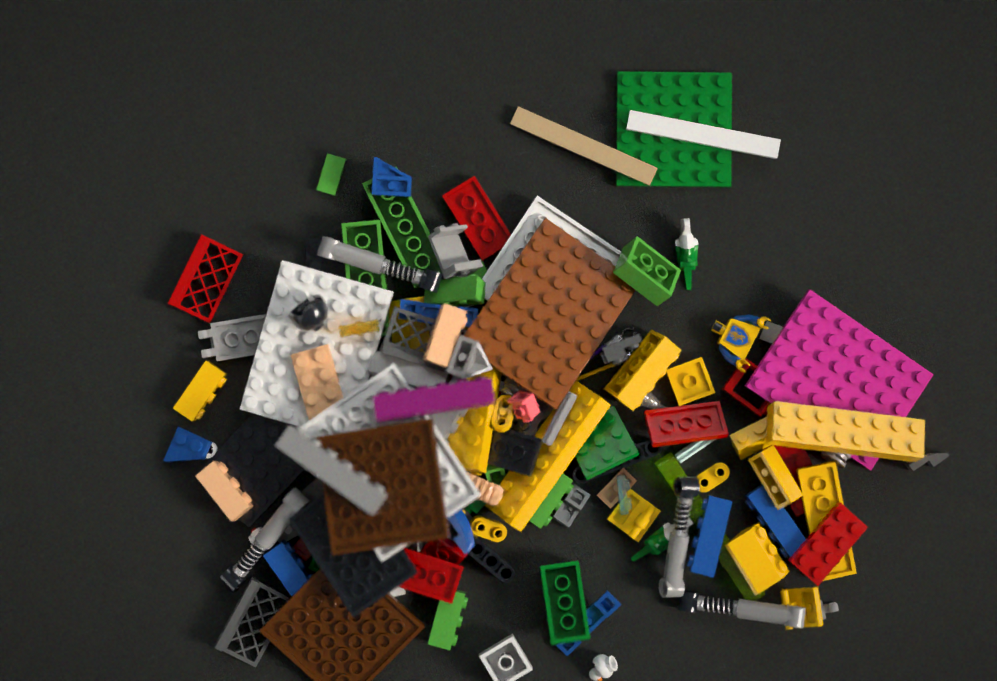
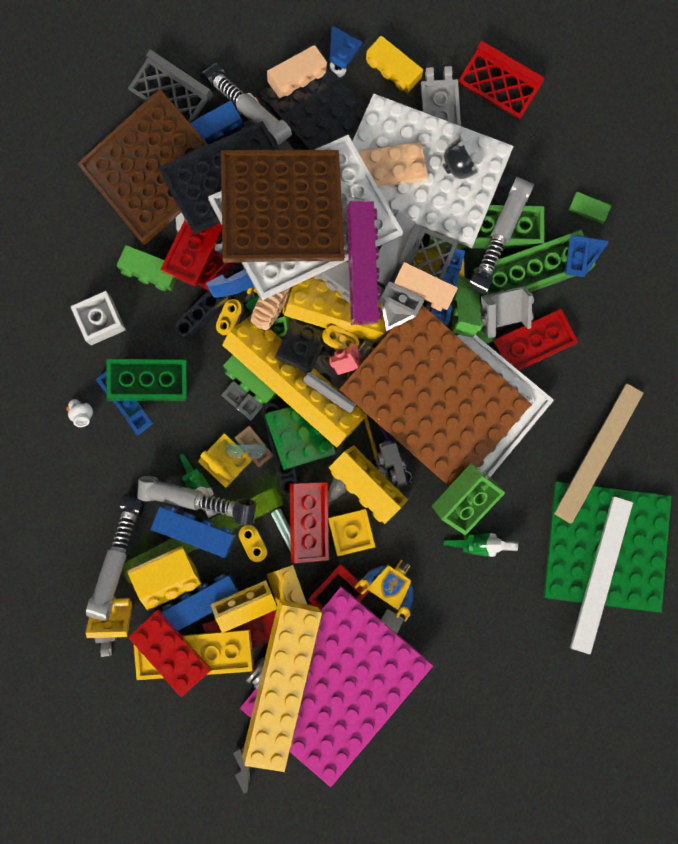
camera: 95 degrees right, 5 degrees down
light grey brick [275,425,388,514] -> none
clear yellow pin [339,319,380,338] -> none

